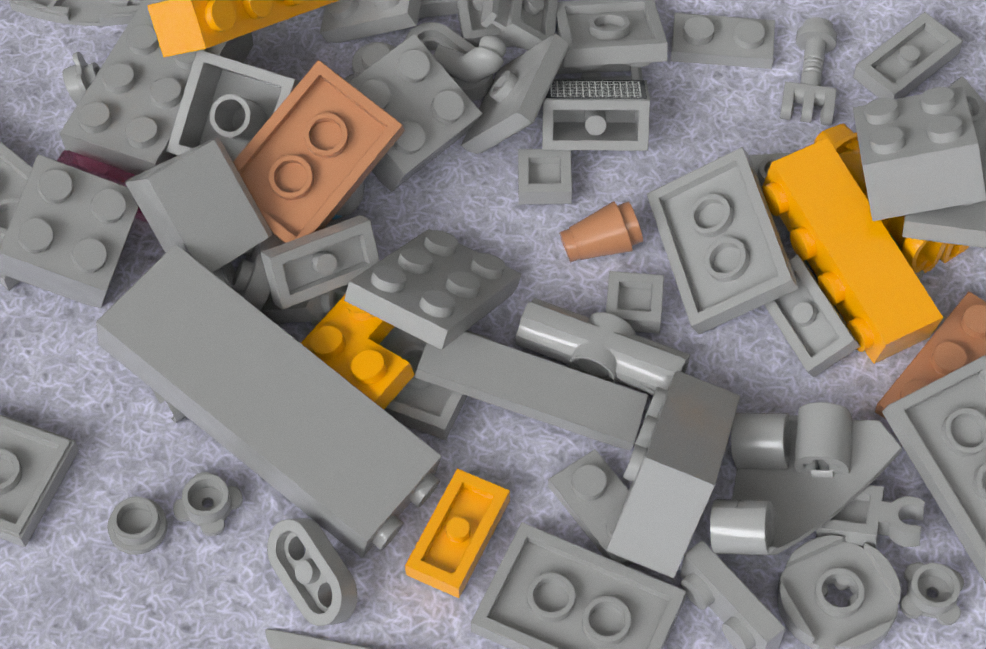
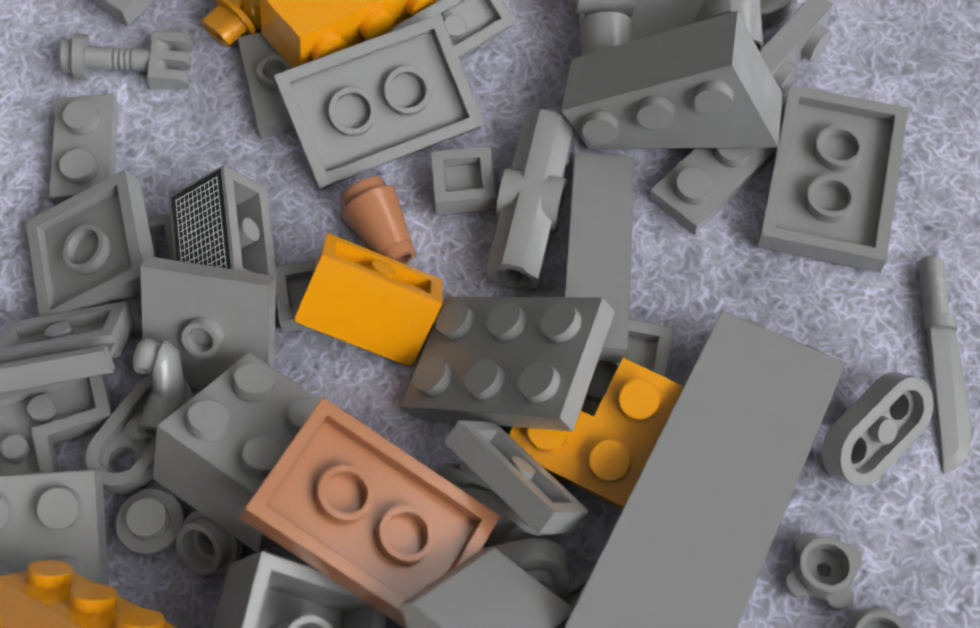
camera: 100 degrees left, 5 degrees up
light orange plate [405,468,510,598] -> none
none -> light orange panel [295,233,442,366]

